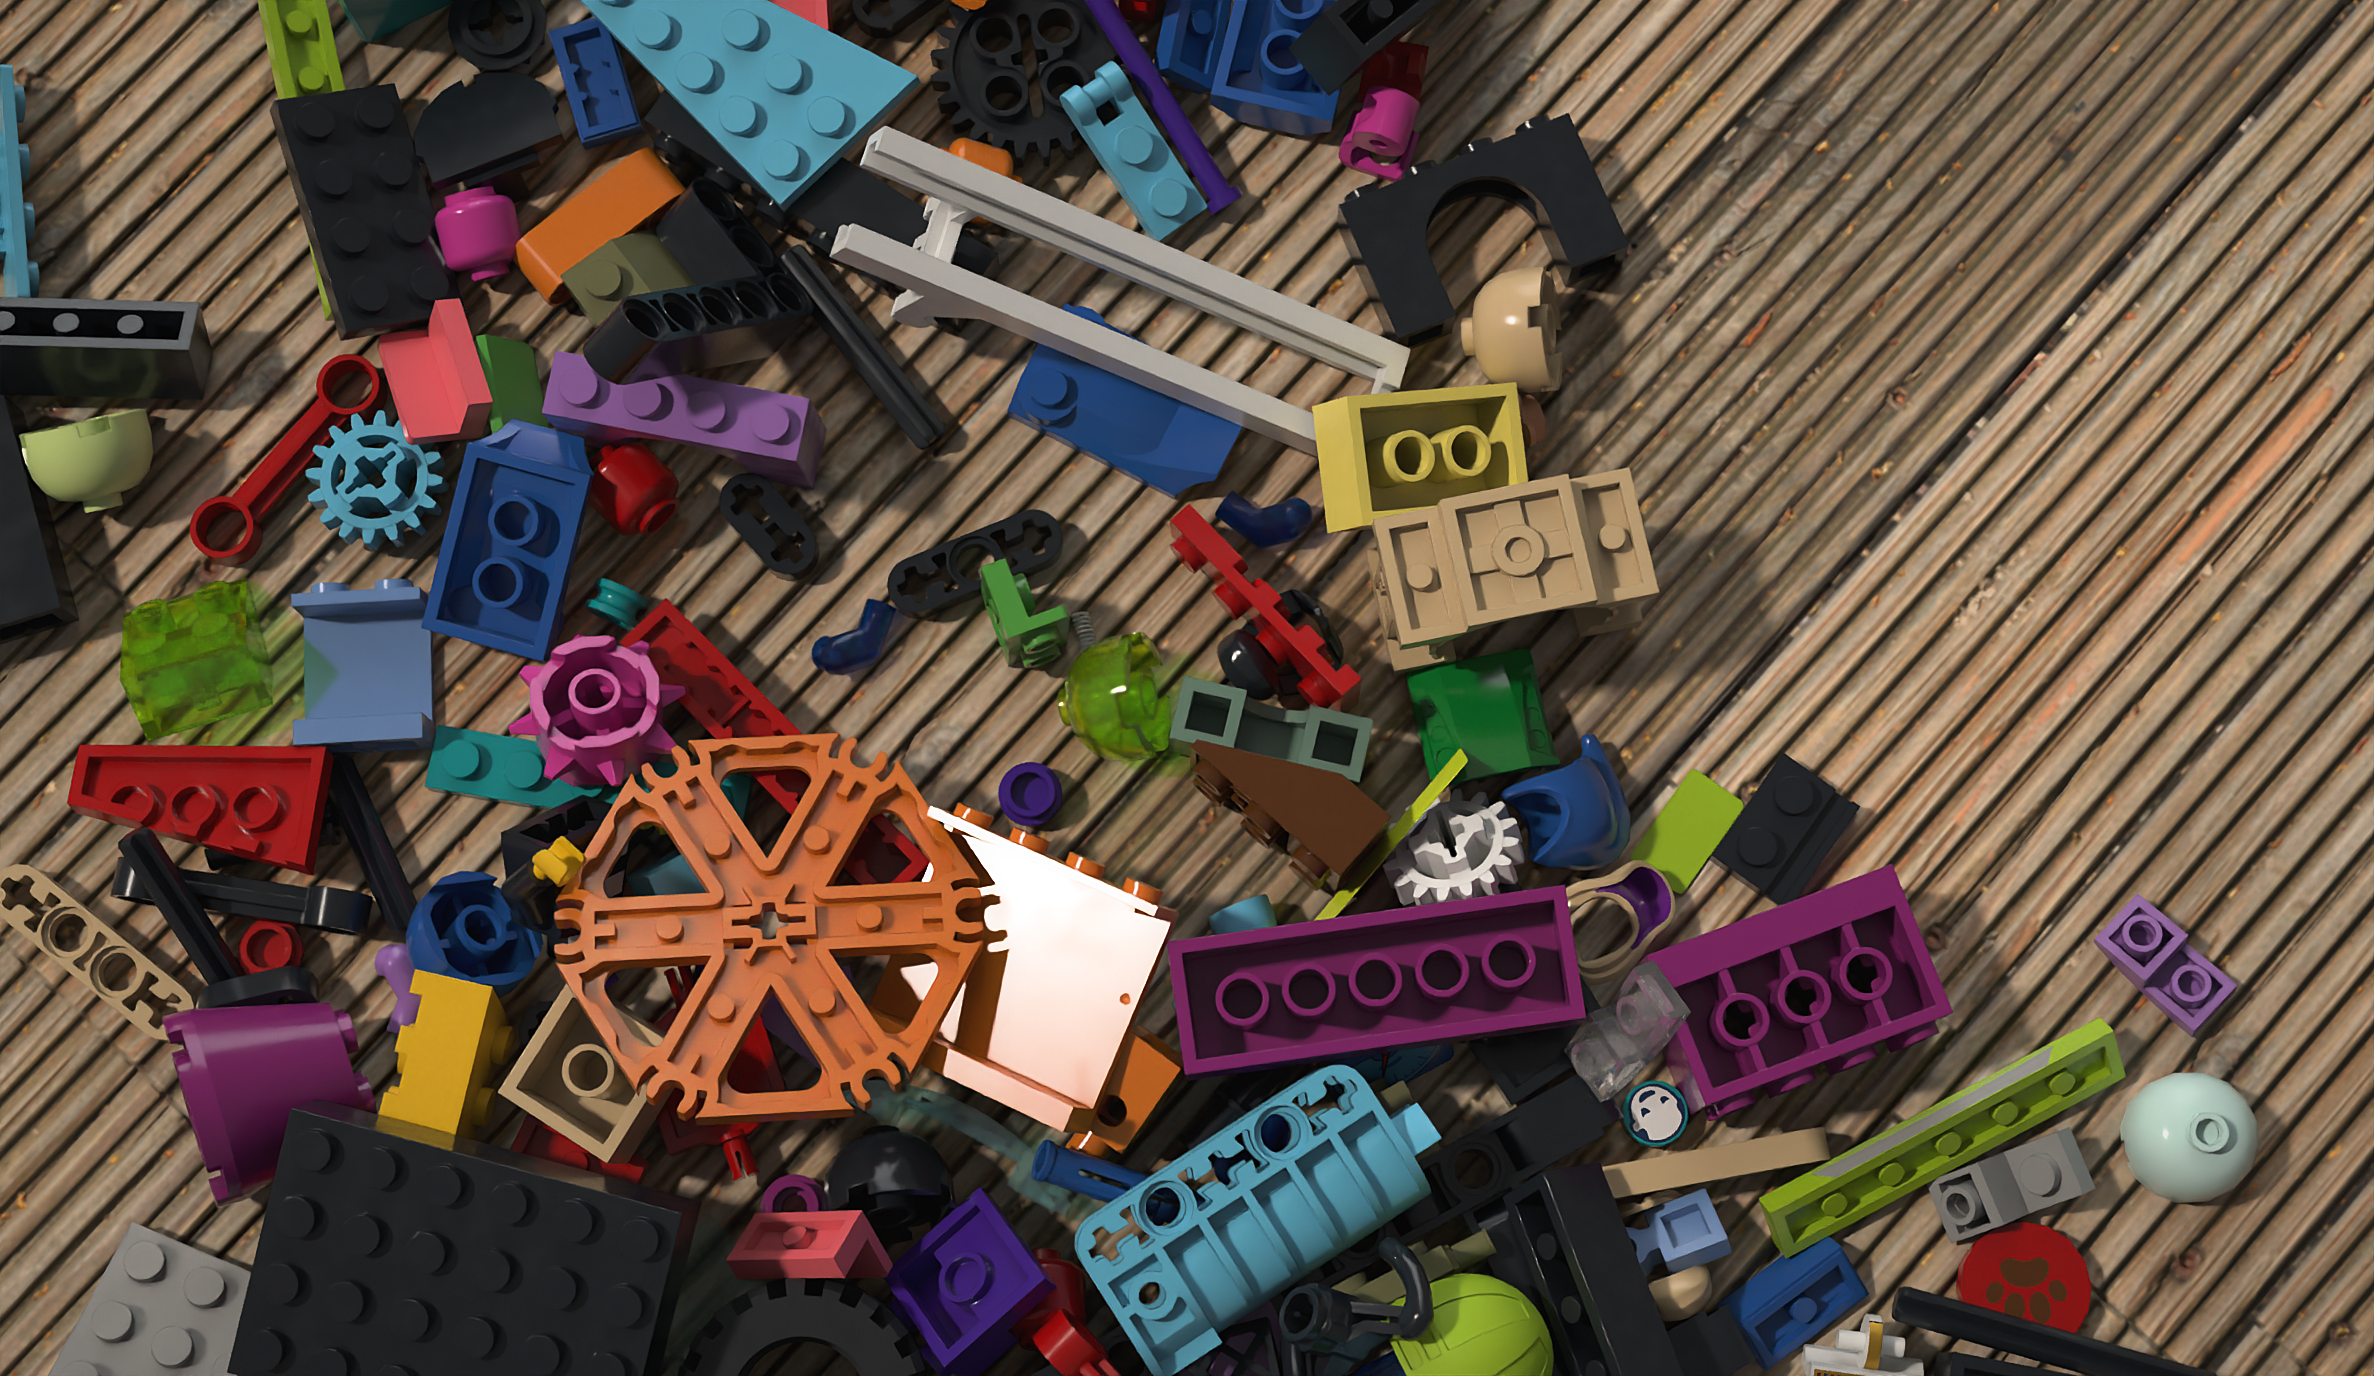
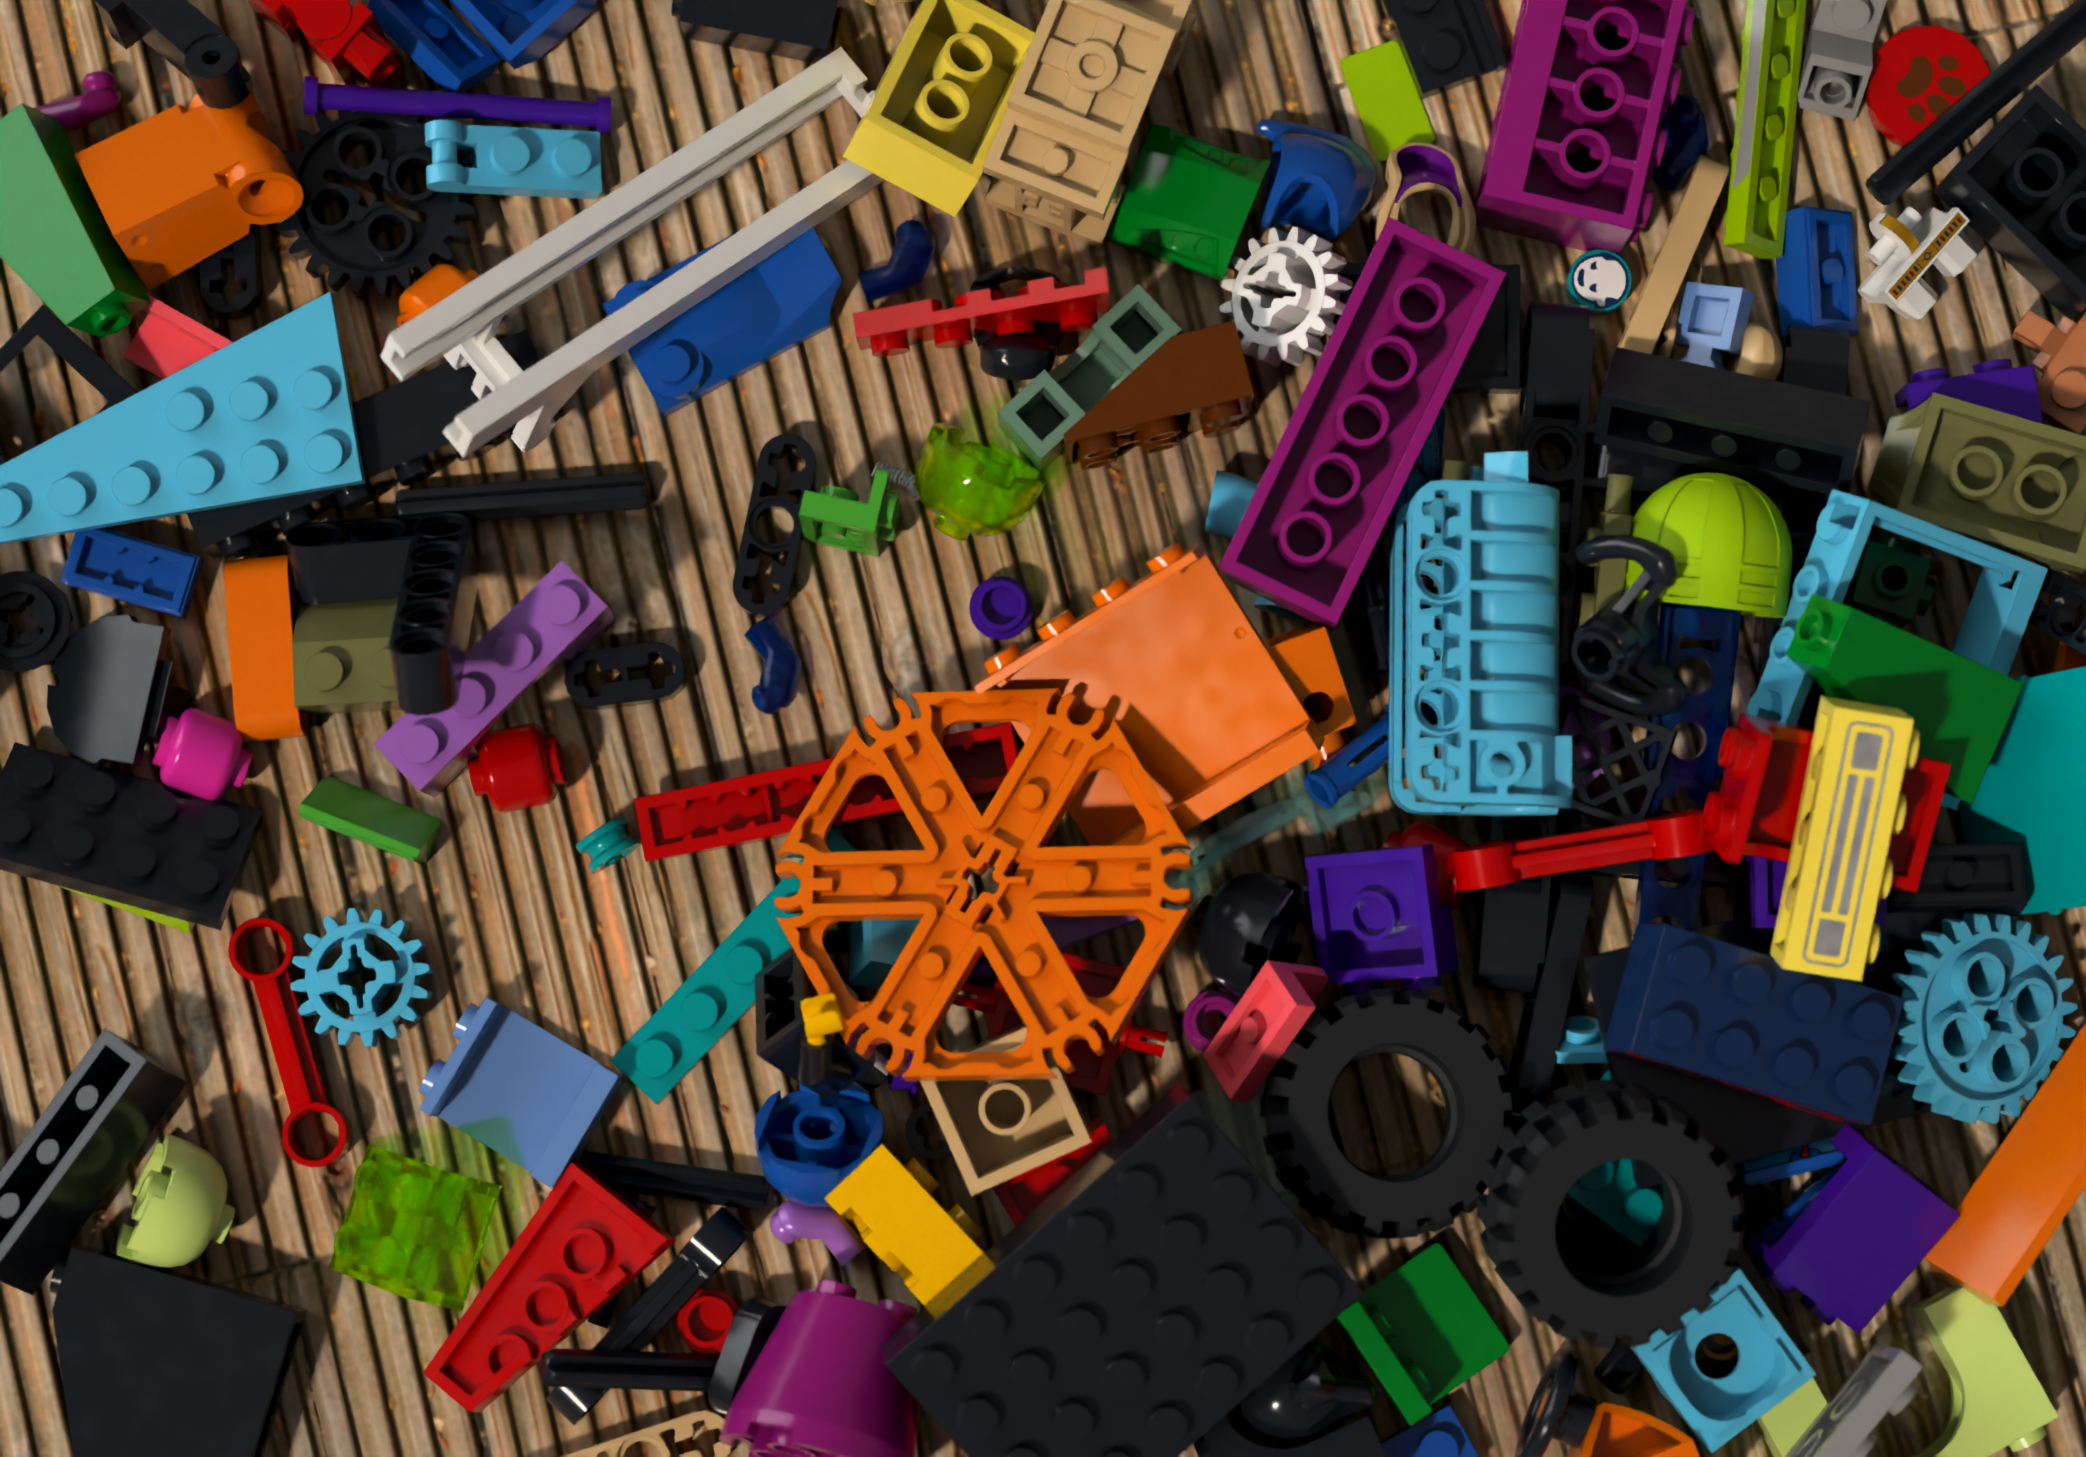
camera: 55 degrees left, 5 degrees up
coral panel [377,298,493,445] -> none
blue slope [421,419,594,661] -> none
dark pink brick [508,634,686,787] -> none
neon yellow sticker [1314,748,1468,921] -> none
clear slope [1564,960,1691,1102] -> none
none -> arm [1652,94,1709,191]

